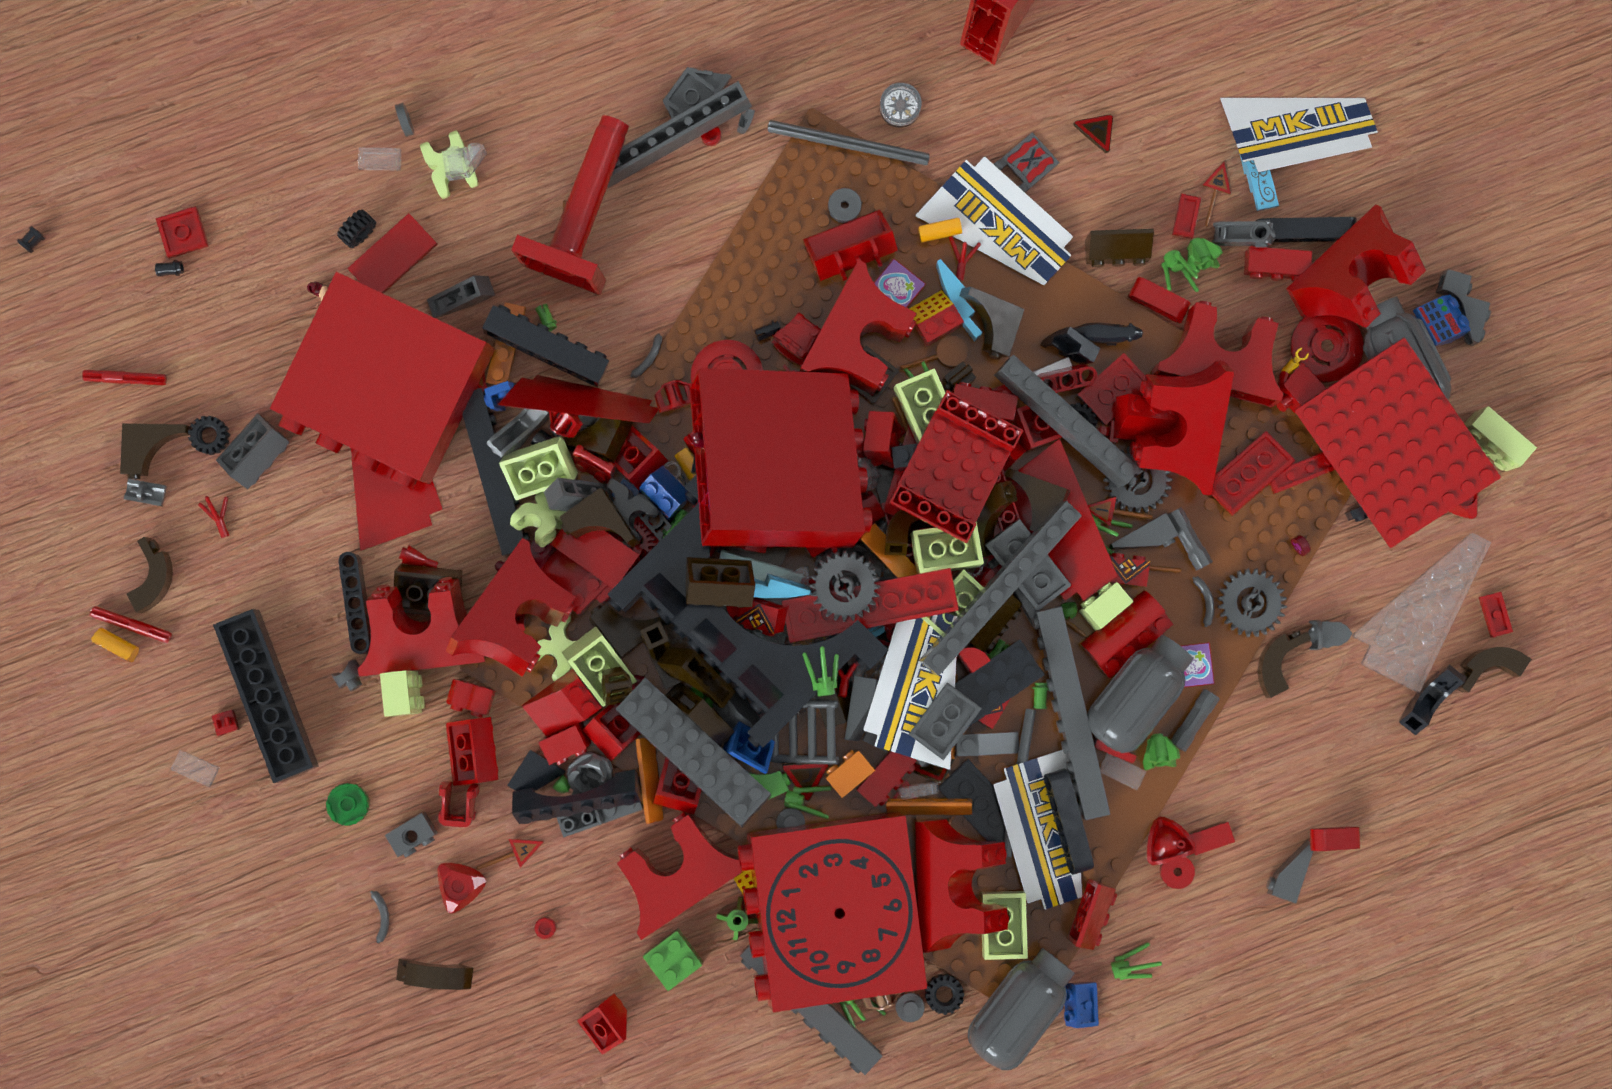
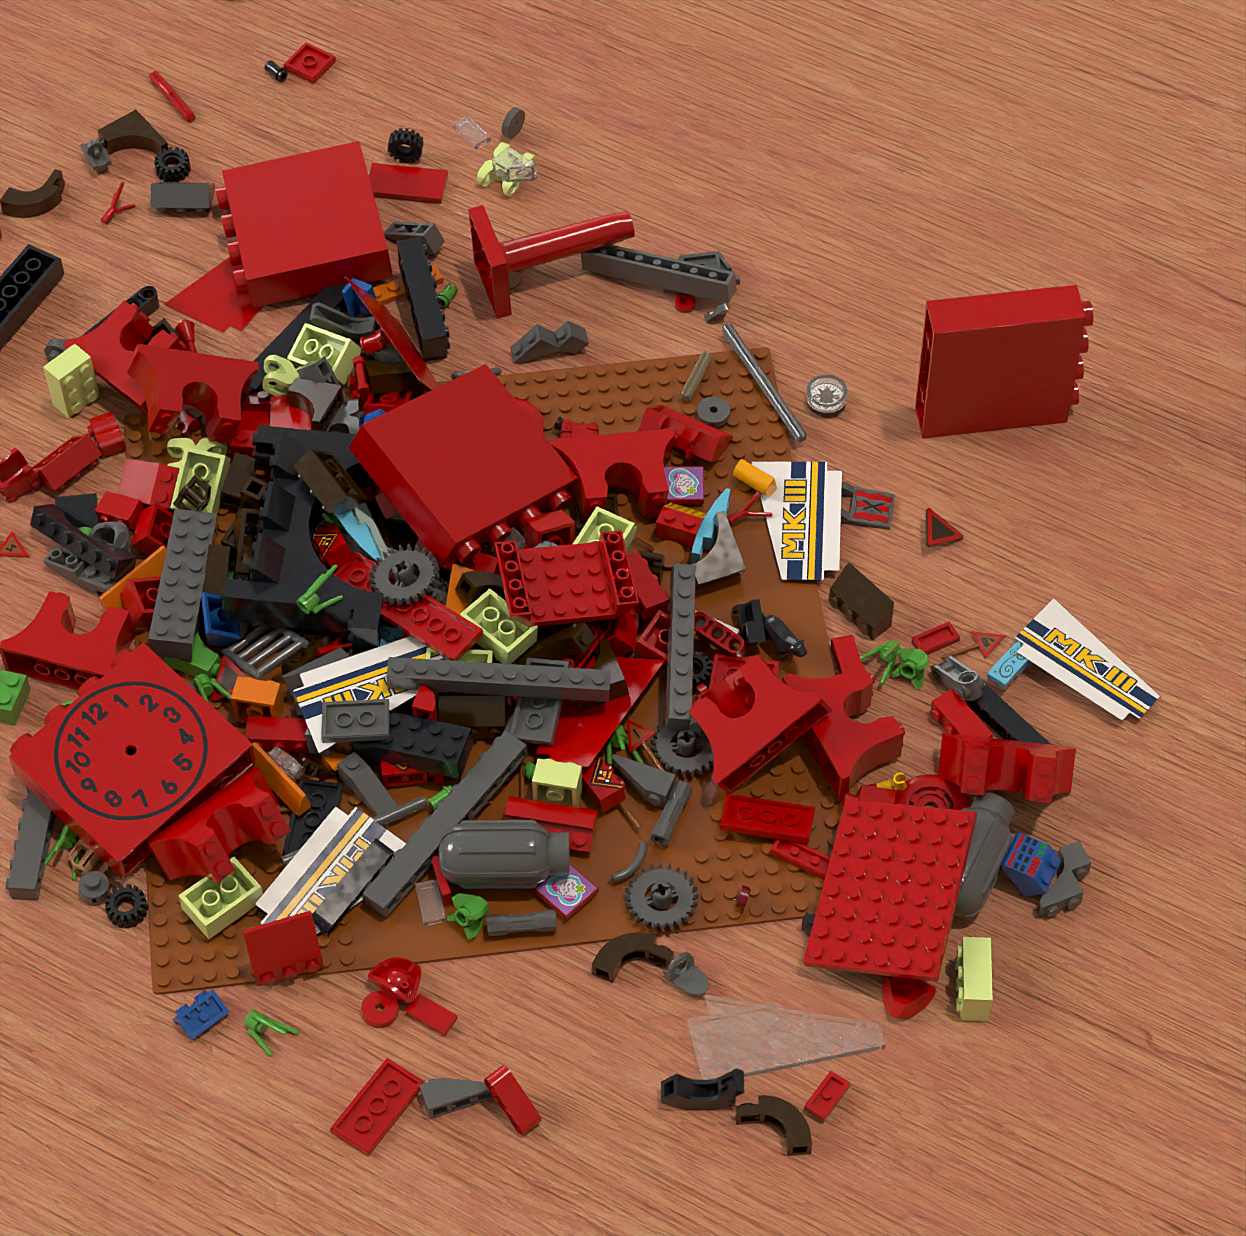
camera: 55 degrees right, 30 degrees down
dark grey piece [968,947,1075,1070] -> none
none -> red tile [330,1058,425,1157]
none -> dark grey arch [510,321,589,364]
none -> dark tan axle [681,351,712,401]

